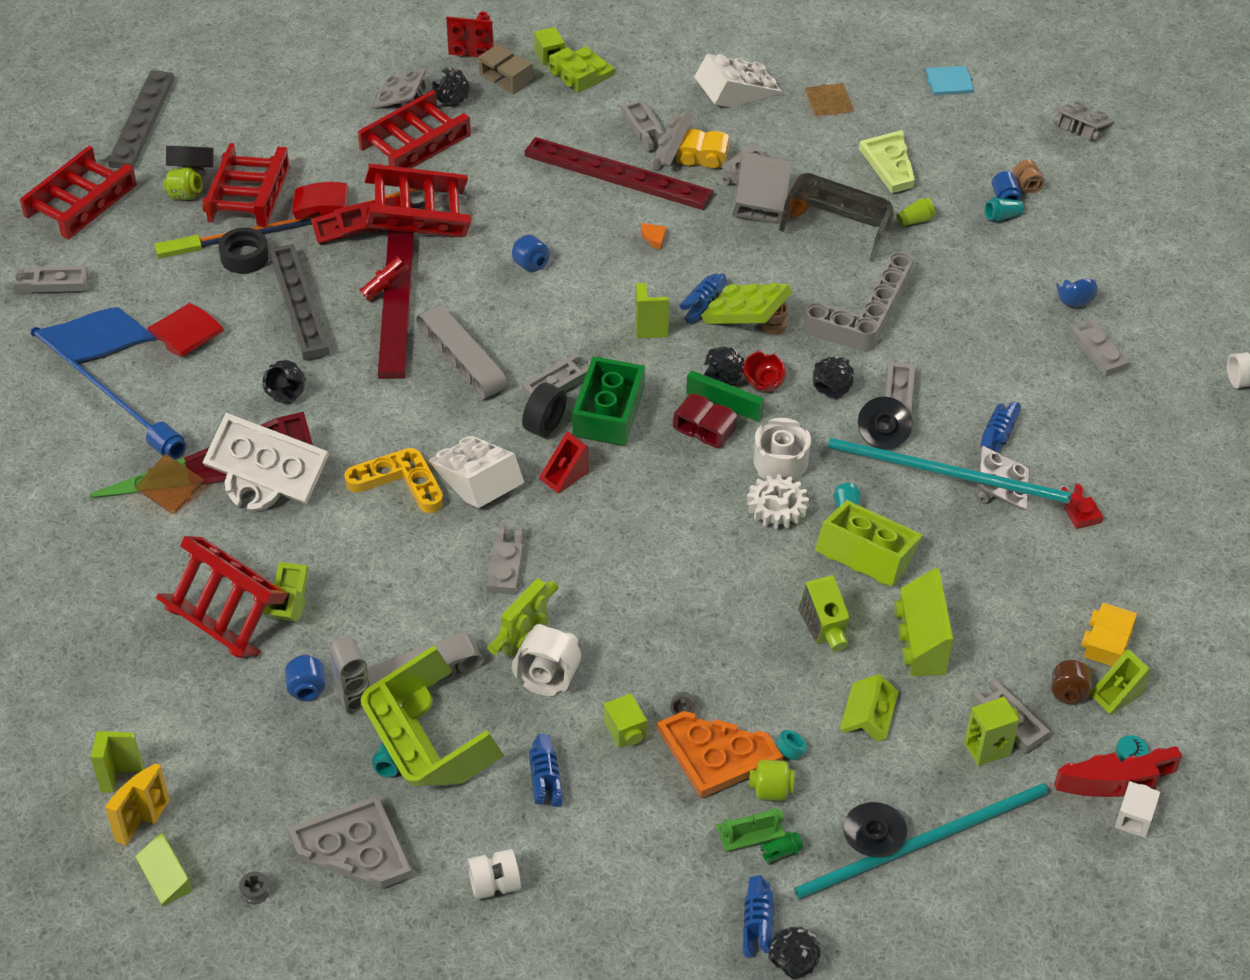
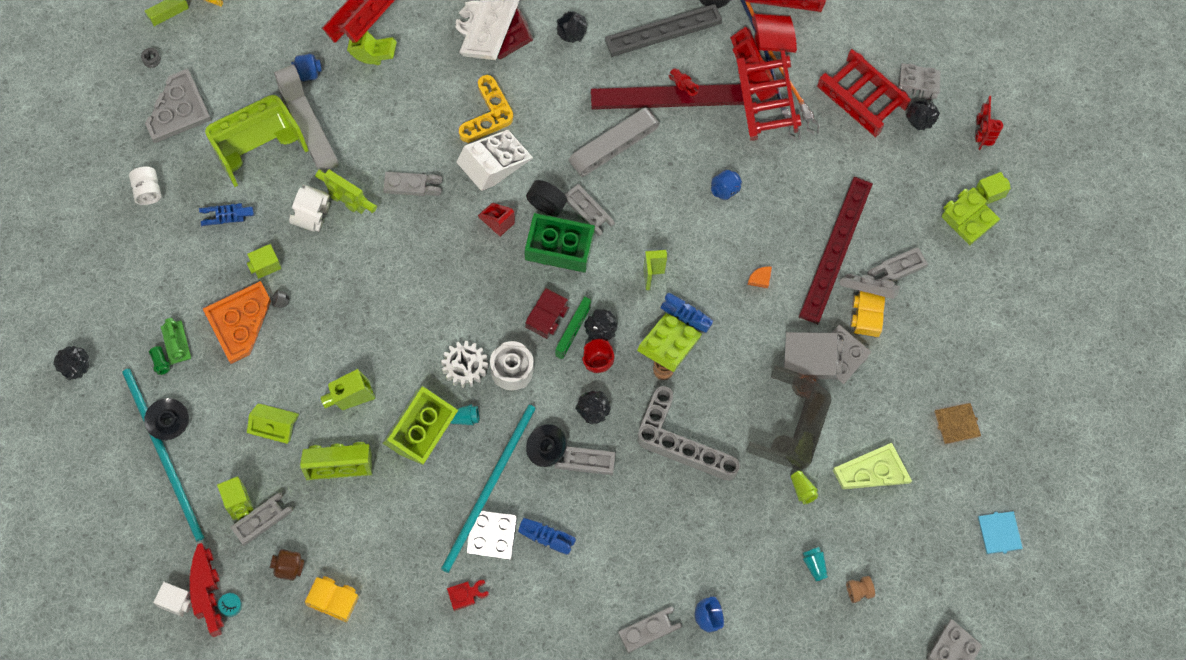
camera: 85 degrees right, 20 degrees up
dark tan piece [479,44,533,94] -> none
white slope [694,54,782,107] -> none
blue hinge [743,875,774,958] -> none
lime head [749,760,794,801] -> none
teal tile [775,730,807,760] -> none
blue brick [991,171,1022,200] -> none
lime slope [1090,649,1151,714] -> none

